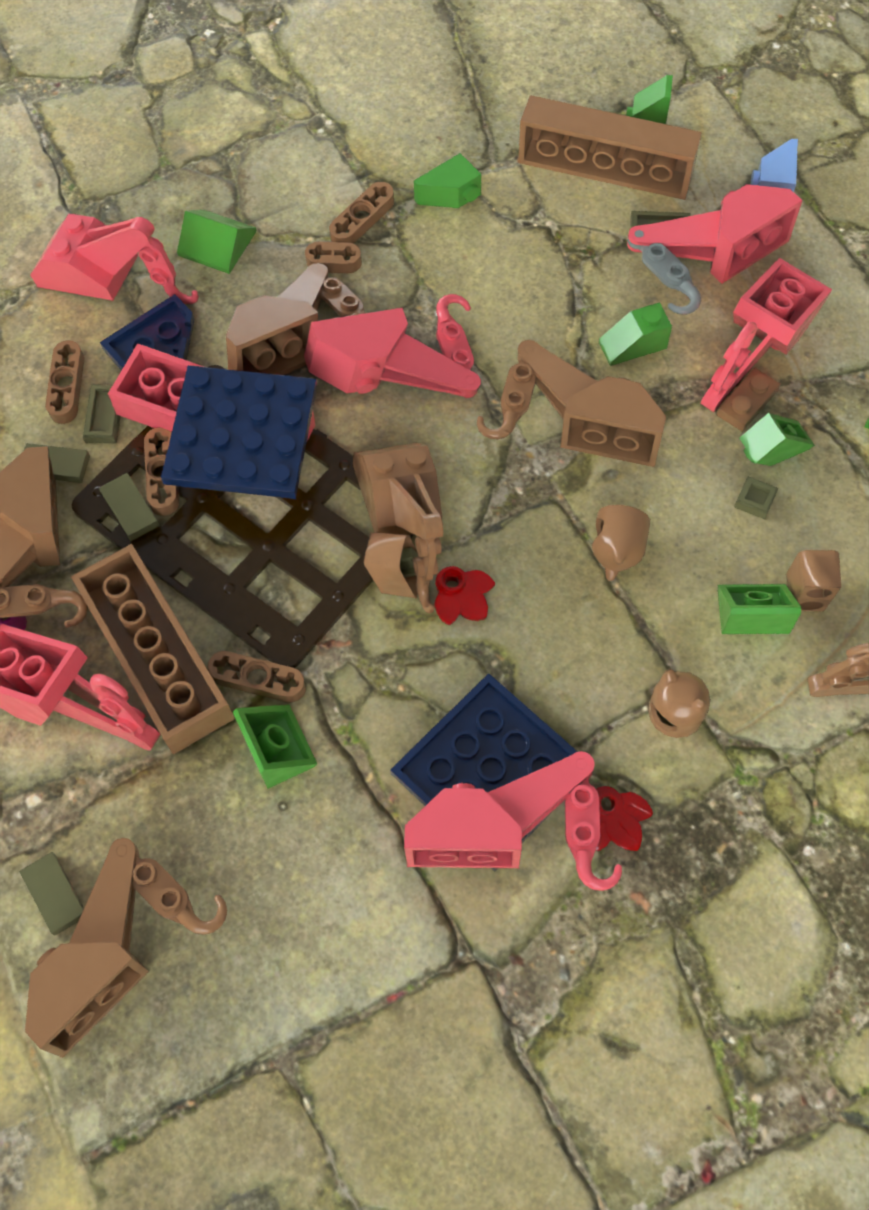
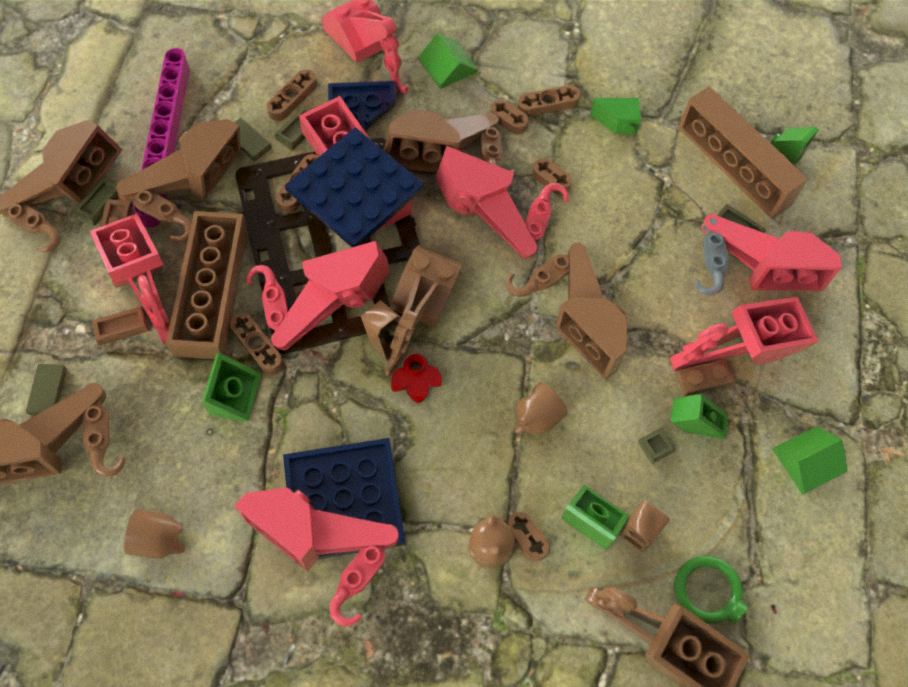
camera: 30 degrees right, 0 degrees up
olive tile [99,473,160,541] -> none
red plate [596,786,653,851] -> none
bright green slope [599,302,672,366] -> none
light blue slope [750,139,798,192] -> none
none -> medium nougat tile [92,306,149,345]
none -> medium nougat piece [124,509,185,559]
none -> coral slope [246,241,390,351]
none -> medium nougat beam [508,512,549,562]
none -> medium nougat beam [532,158,572,195]

